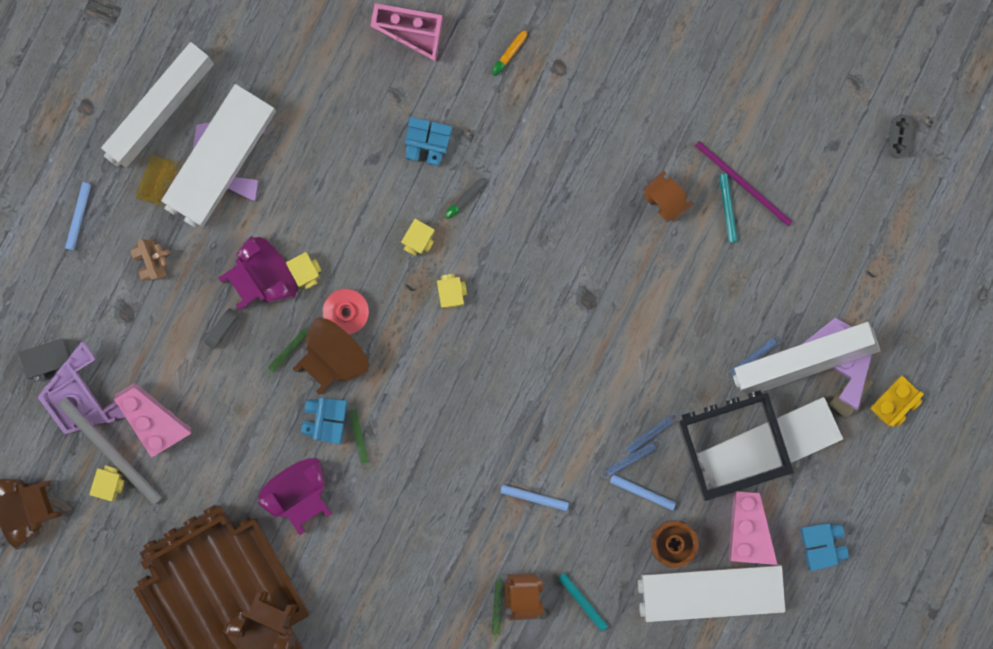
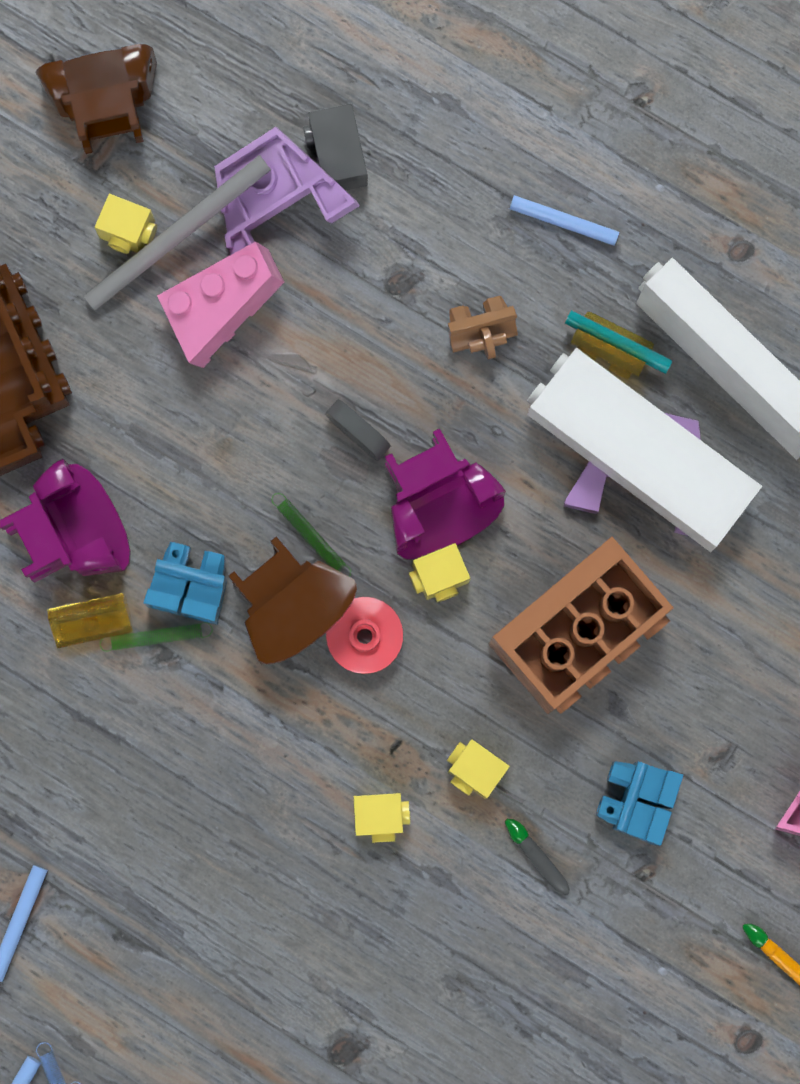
camera: 95 degrees right, 5 degrees down
none -> clear yellow brick [47,593,133,649]
none -> nougat brick [489,537,674,714]
none -> teal bar [564,310,673,374]

